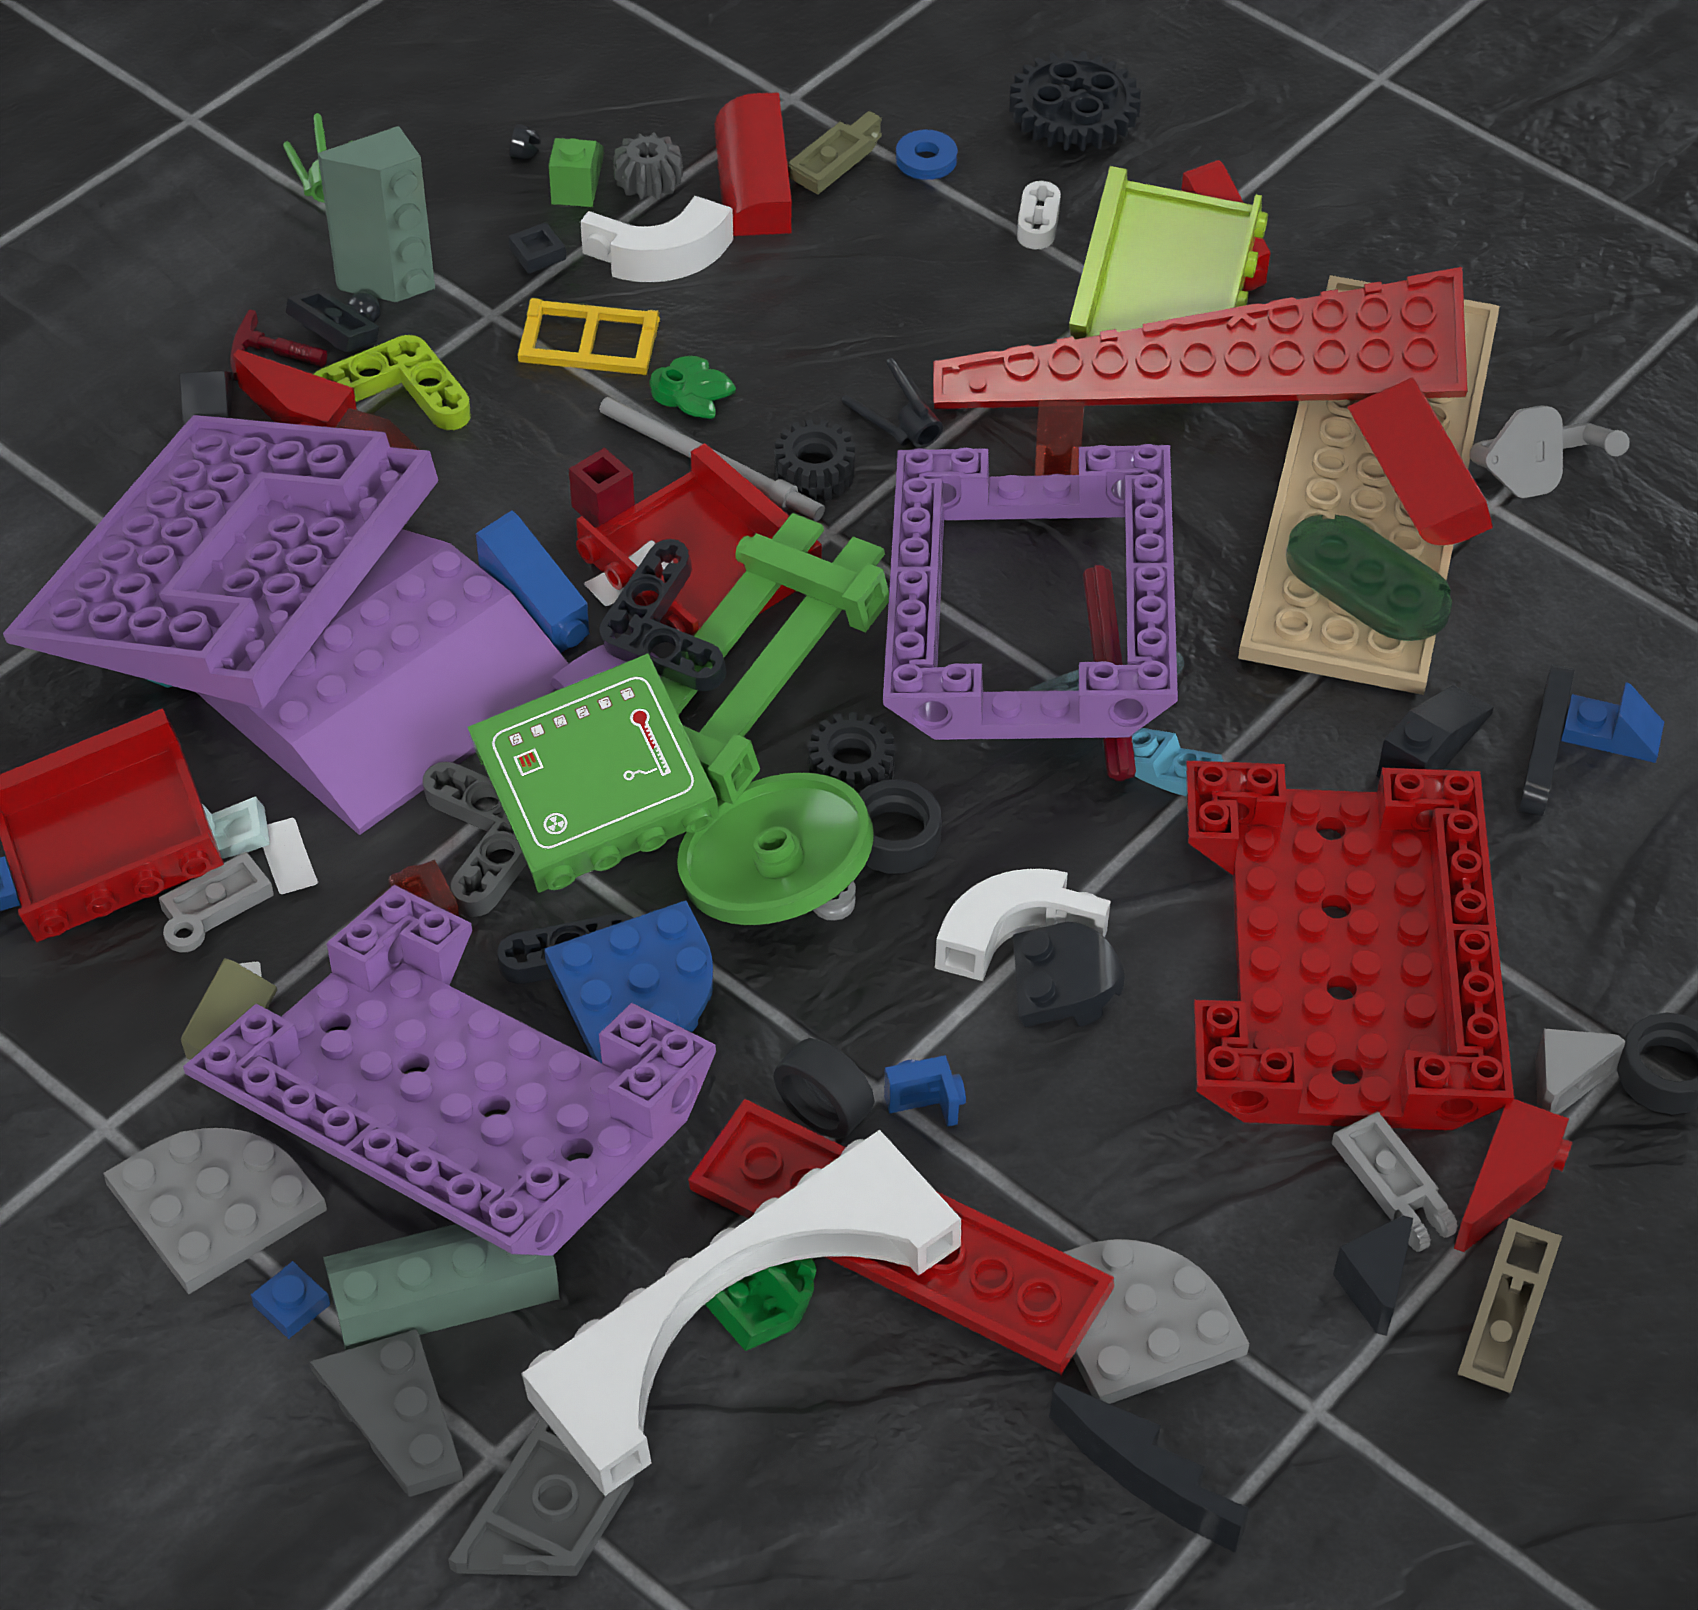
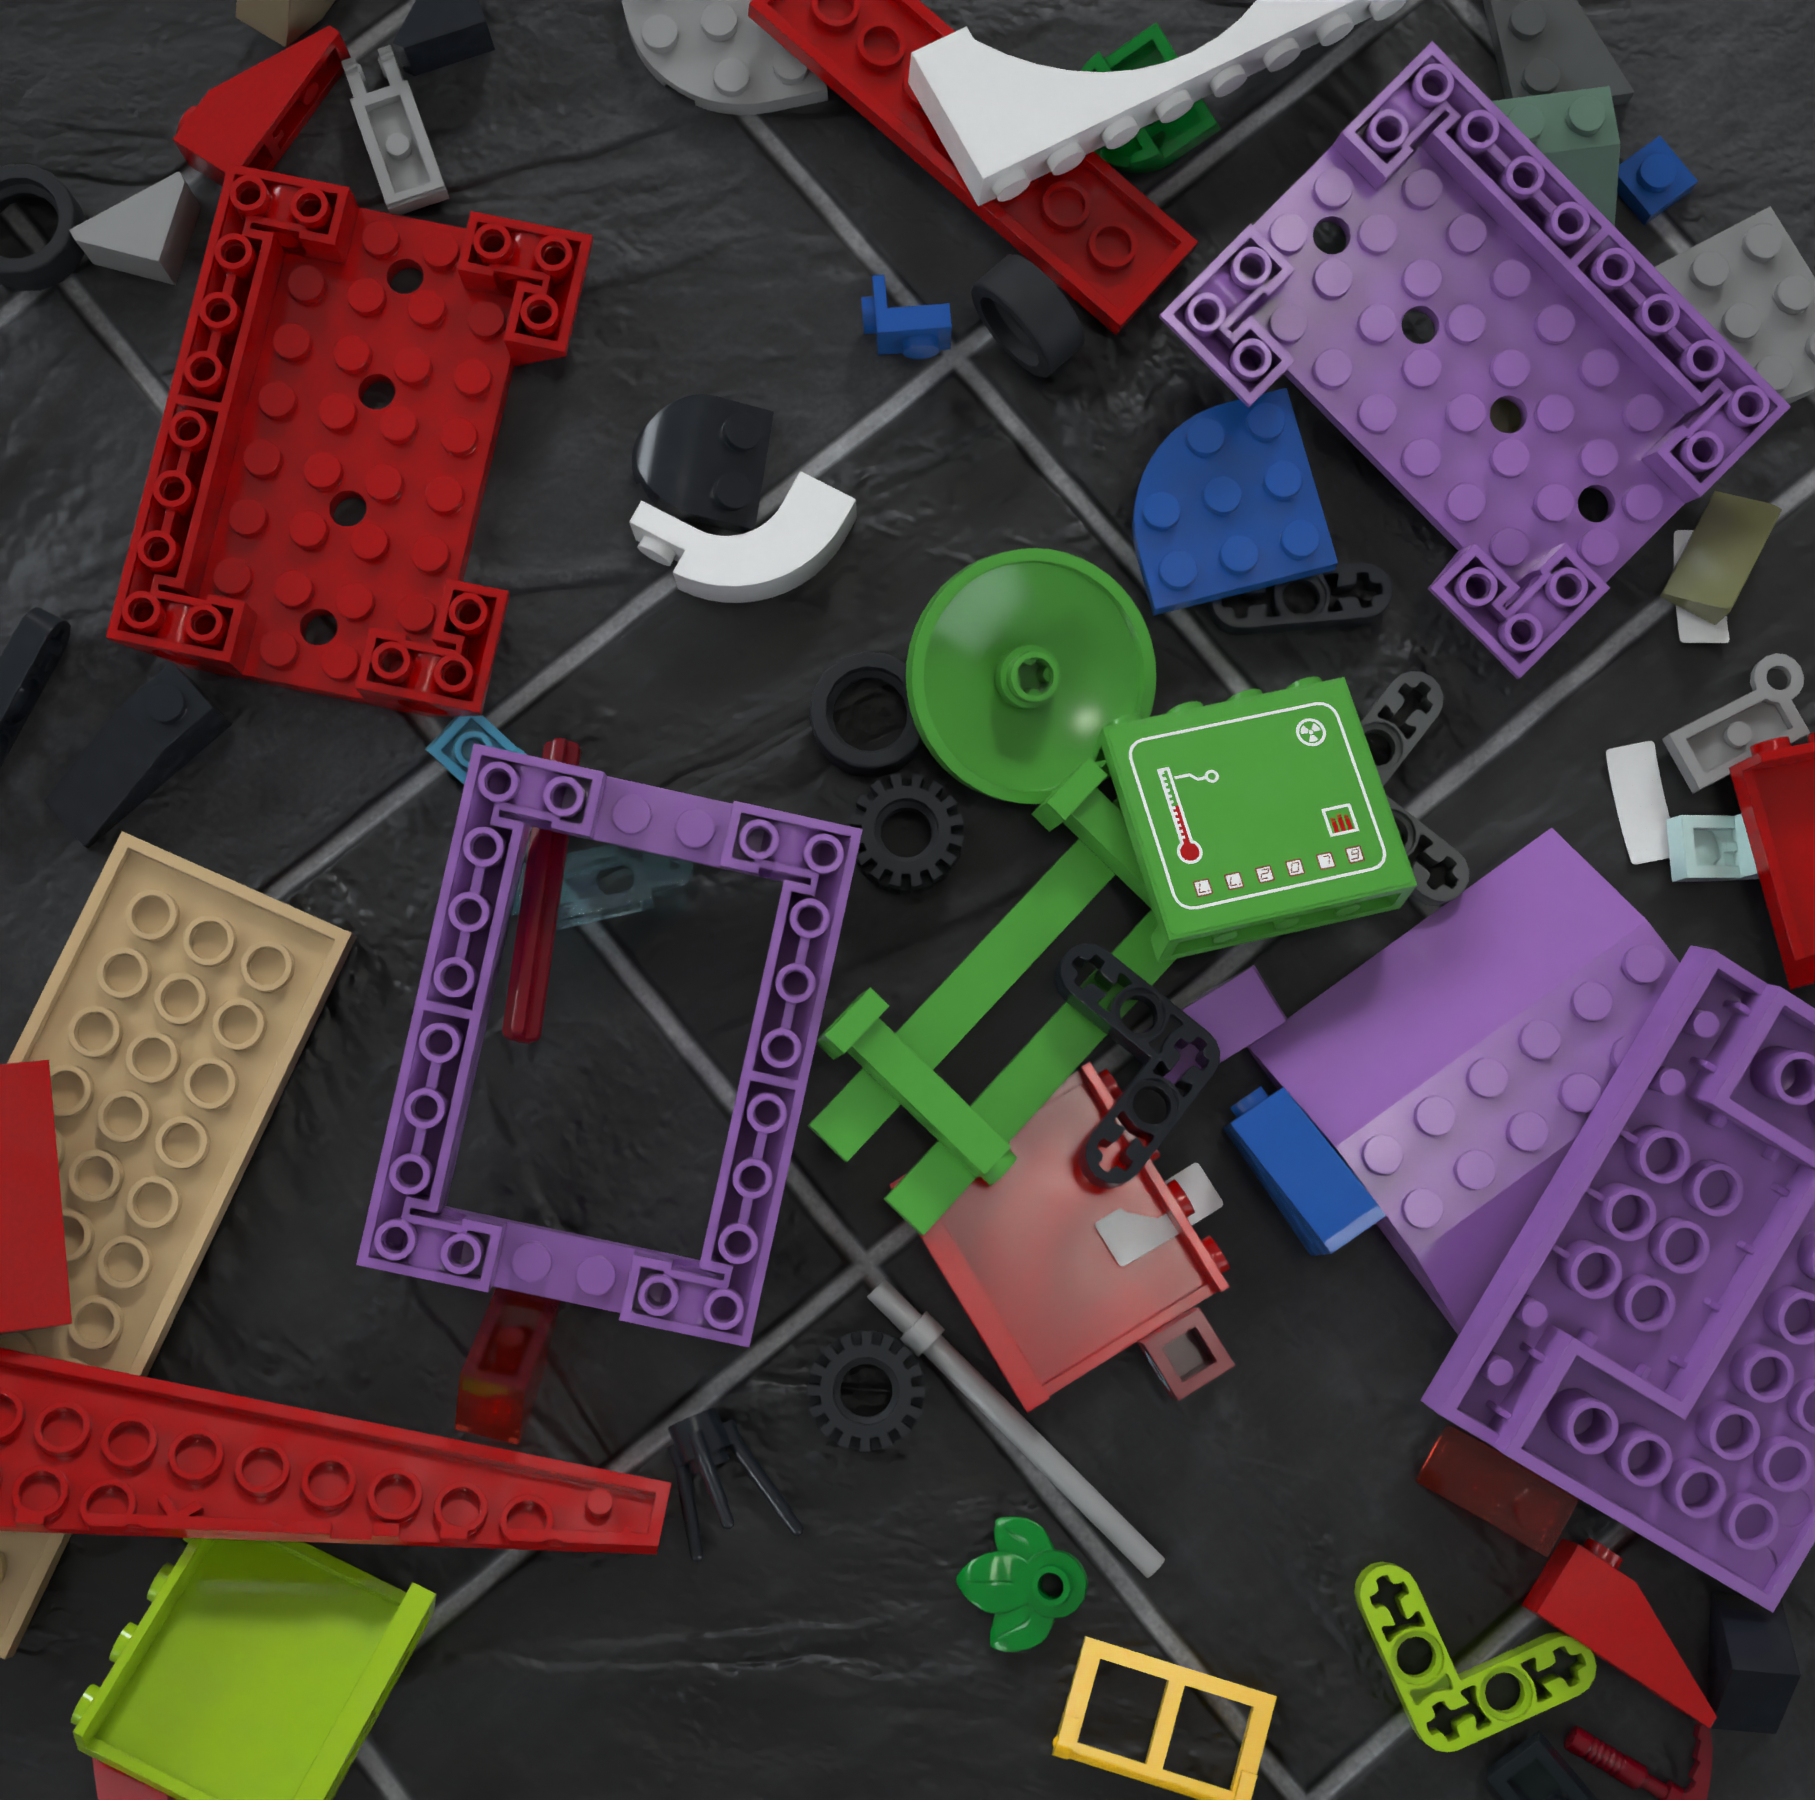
camera: 170 degrees left, 30 degrees up
clear red bracket [388,859,459,917] -> none
clear green tile [1286,515,1452,641] -> none

